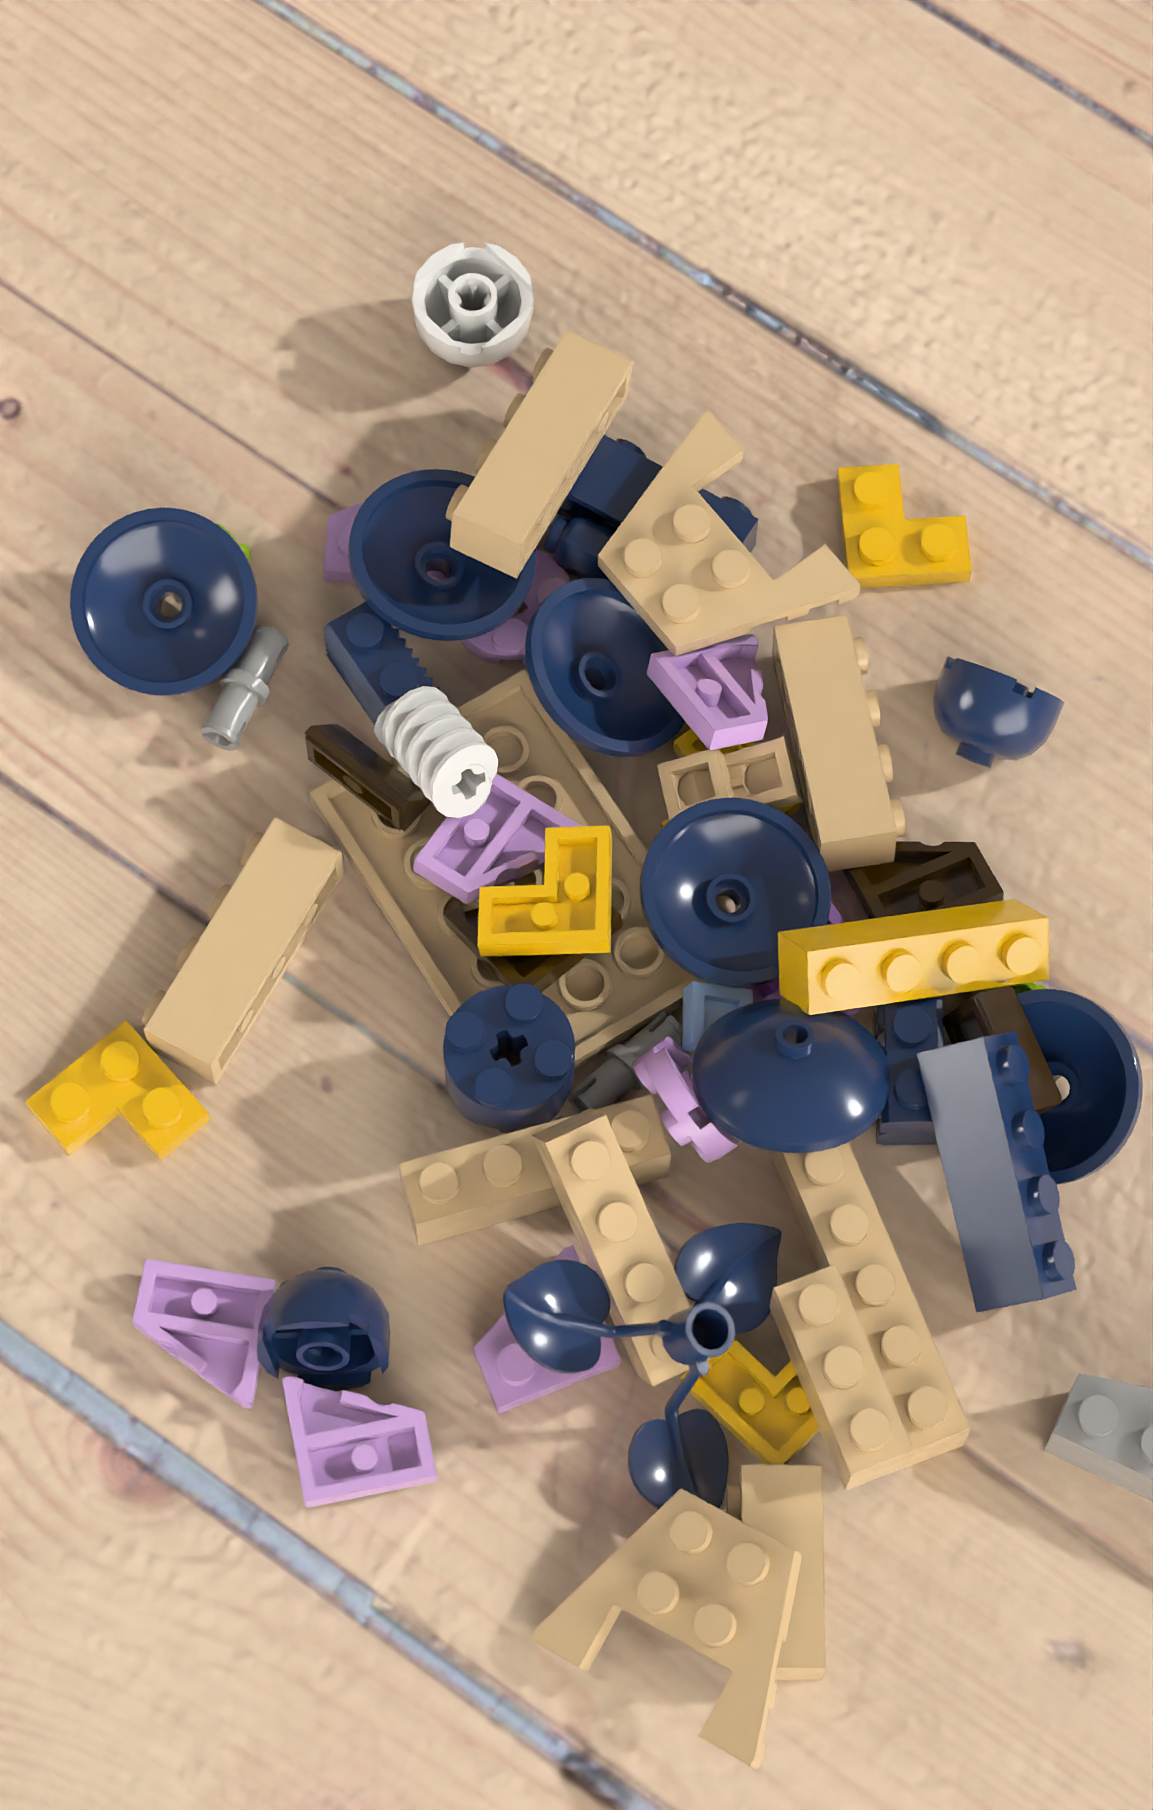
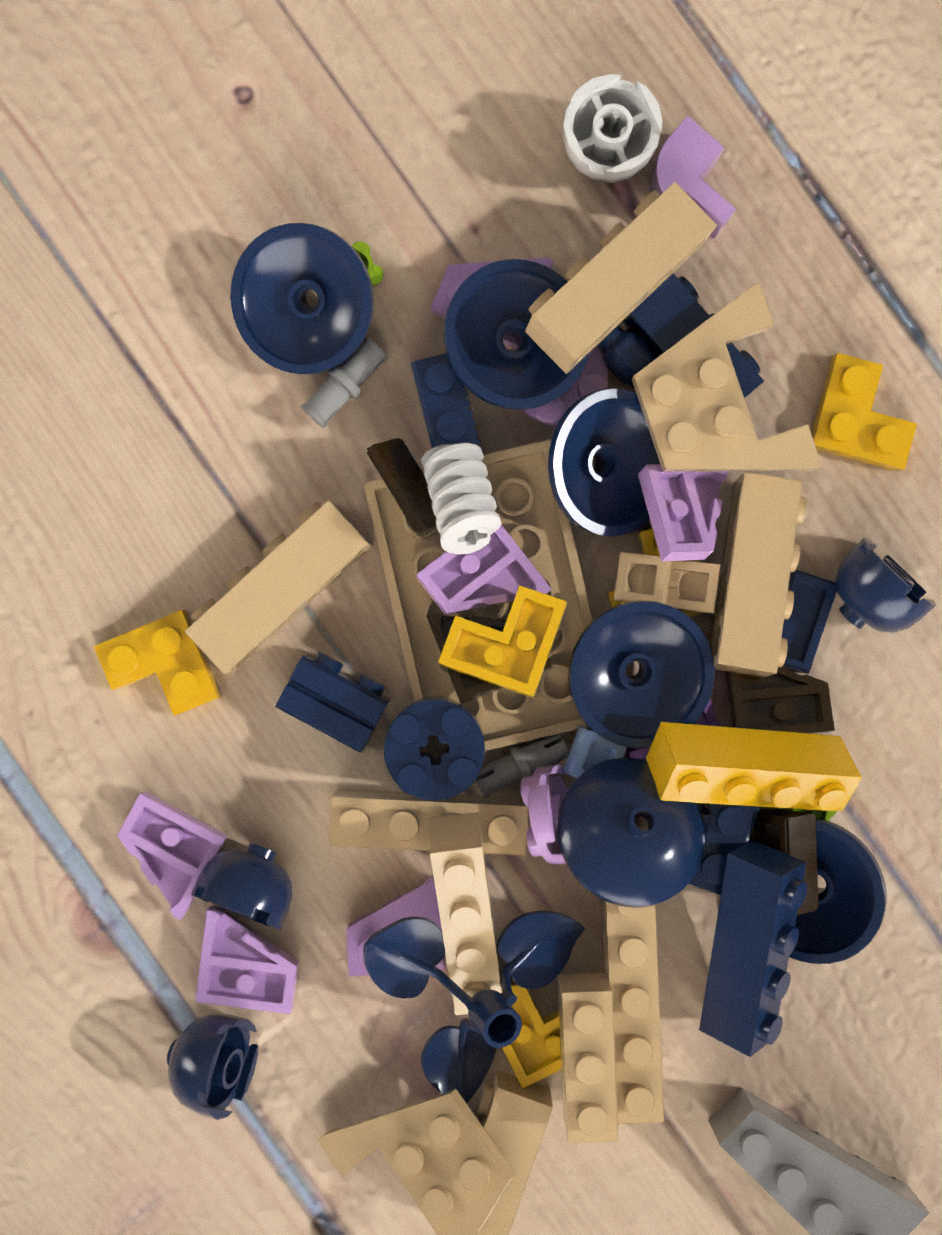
camera: 15 degrees right, 20 degrees up
none -> dark blue cylinder [167,1014,258,1120]
none -> dark blue brick [275,651,391,753]
none -> lavender brick [650,116,736,239]
none -> dark blue tile [782,569,837,674]

